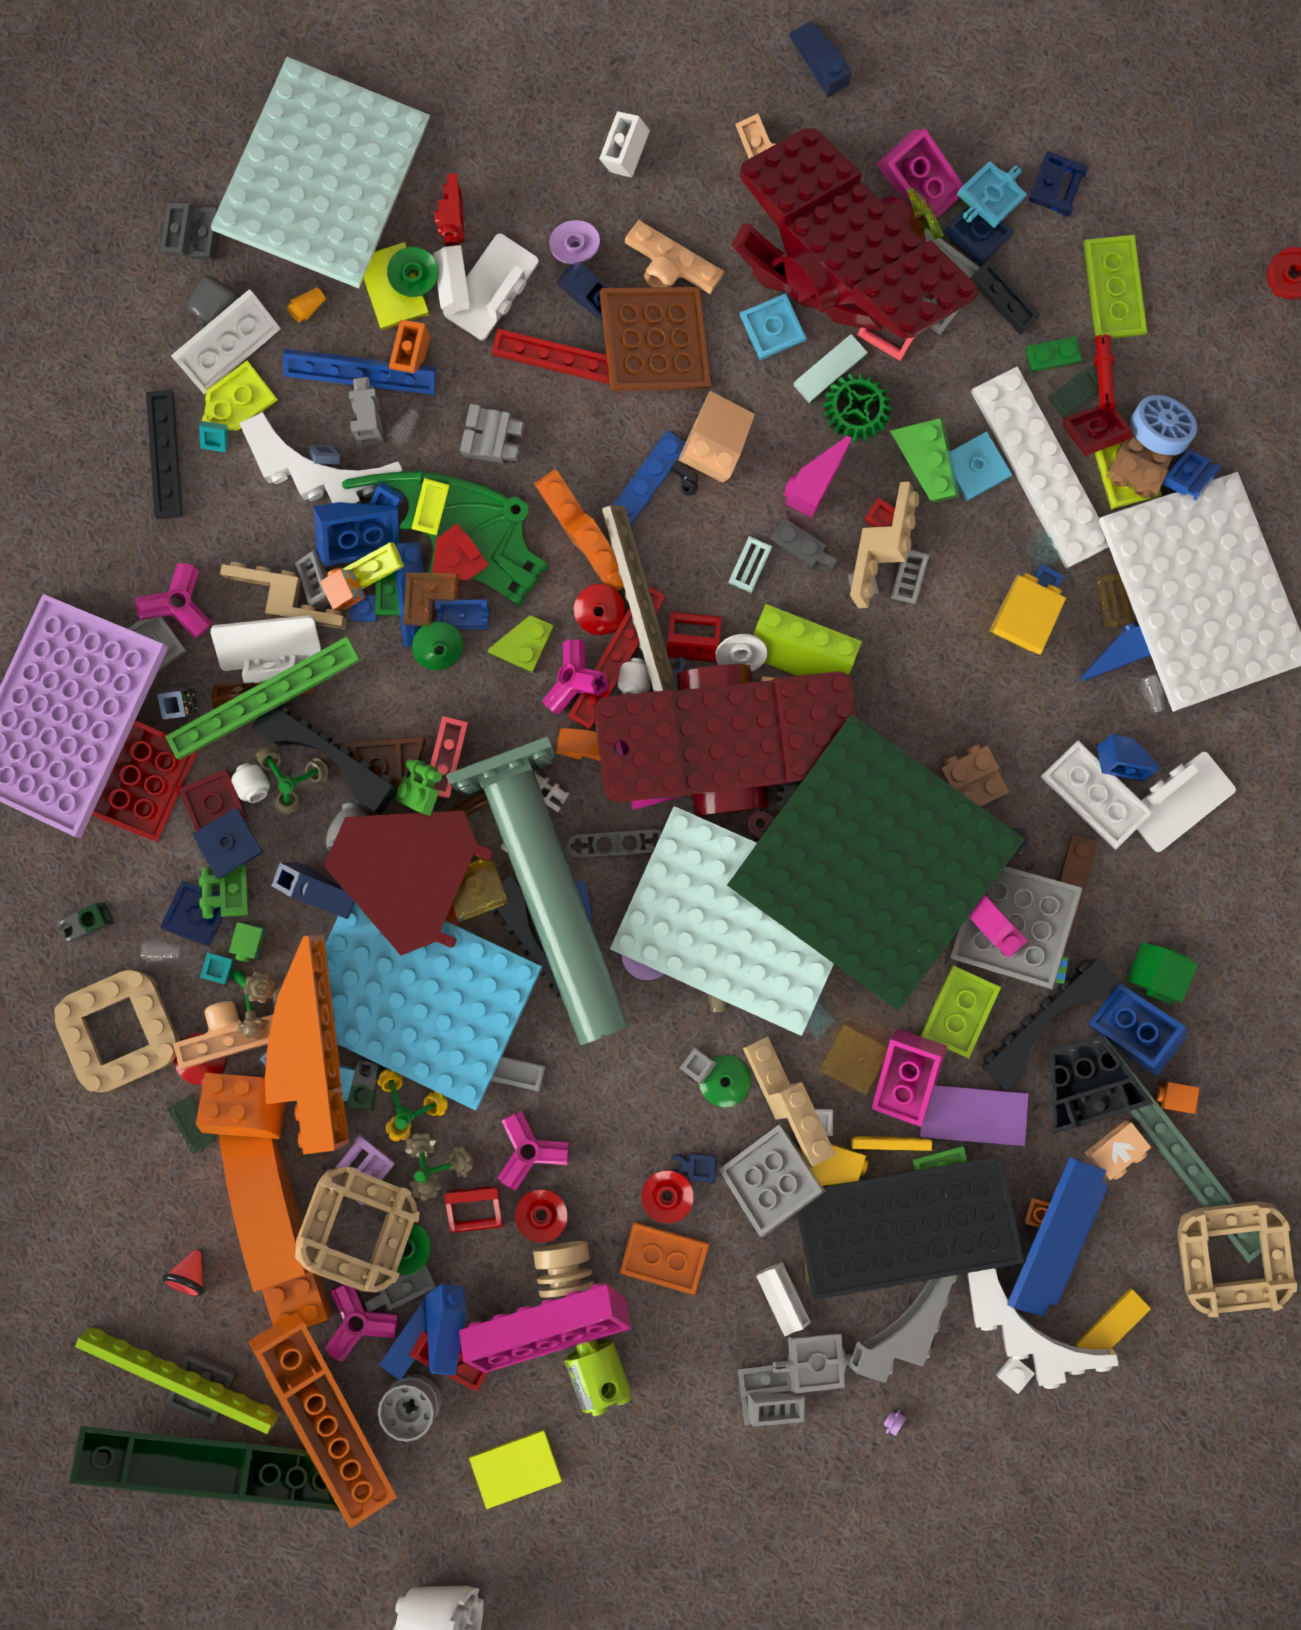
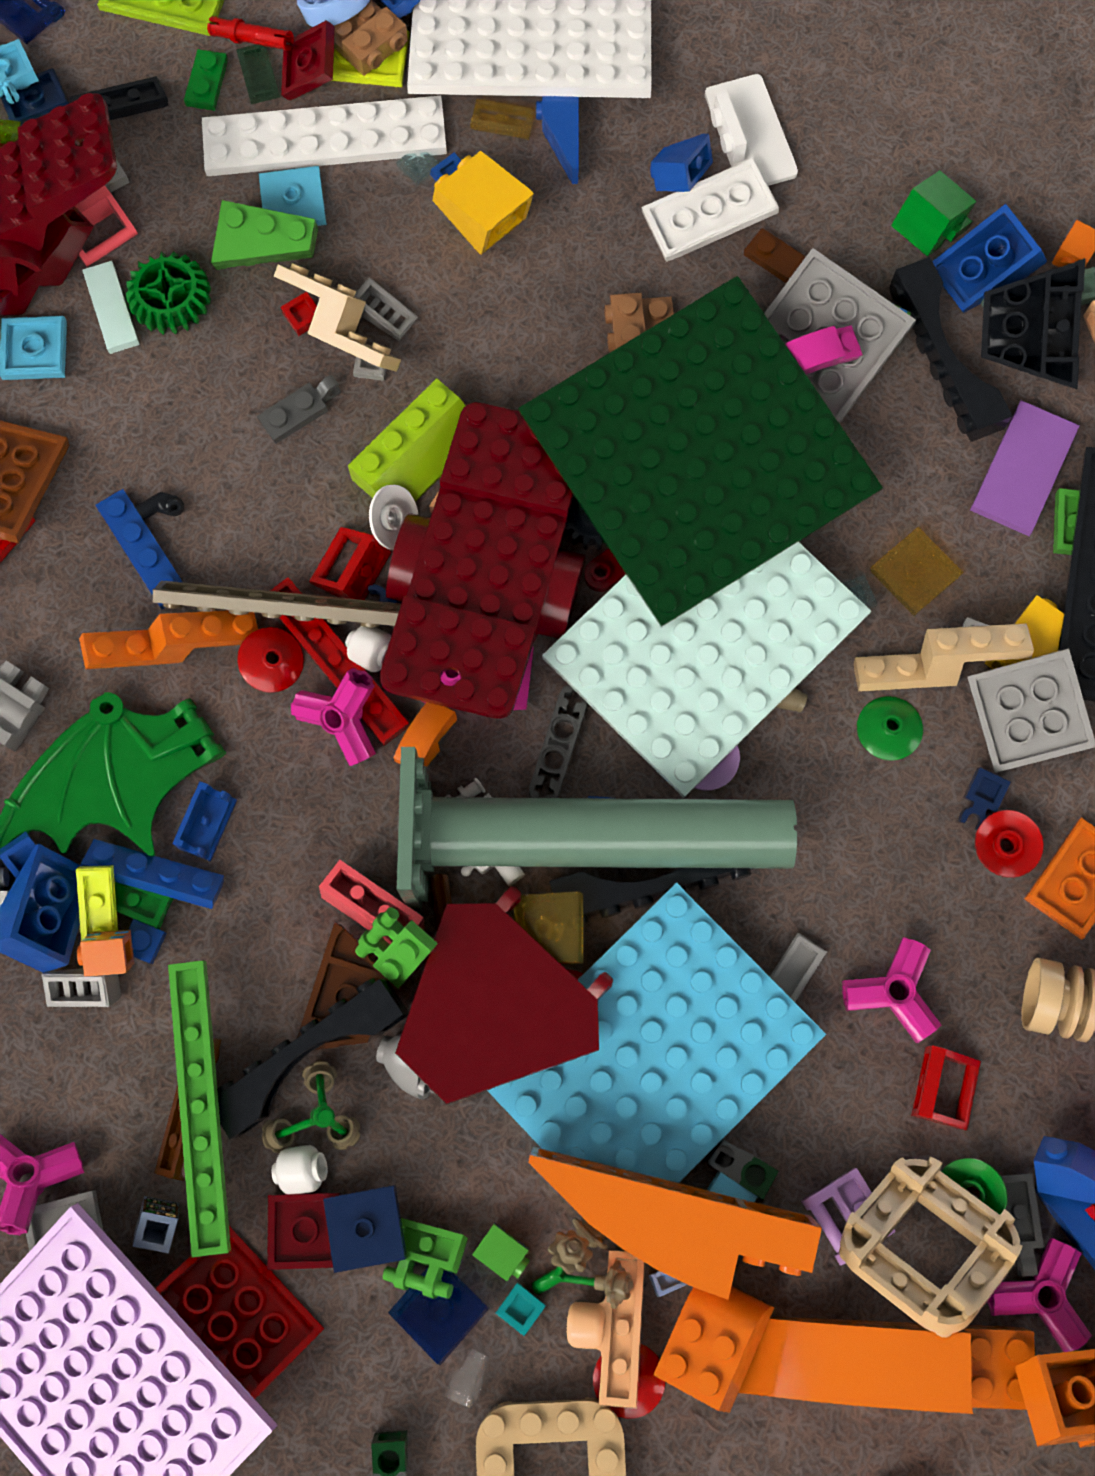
camera: 70 degrees left, 10 degrees down
clear green tile [167,1095,216,1154] -> none
white bracket [211,615,321,683] -> none
tan bracket [220,562,347,630] -> none
dark blue slope [271,862,355,919] -> none
yellow plant [377,1069,448,1142] -> none
clear orange plate [403,573,459,626] -> none
dark tan plant [405,1133,474,1202] -> none
neon yellow tile [412,478,450,536] -> none
green dish [412,621,463,670] -> none
red plate [432,524,489,581] -> none
lime wing [488,615,554,673] -> none
red dish [515,1189,568,1243] -> none
light nougat slope [678,391,755,482] -> none
light grey tile [680,1047,717,1085] -> none
light aqua tile [728,536,772,593] -> none
dark pink slope [784,436,852,518] -> none
yellow tile [850,1136,932,1151] -> none
dark pink slope [872,1029,948,1127] -> none
lime plate [920,965,1001,1059] -> none
clear cone [1138,674,1166,713] -> none

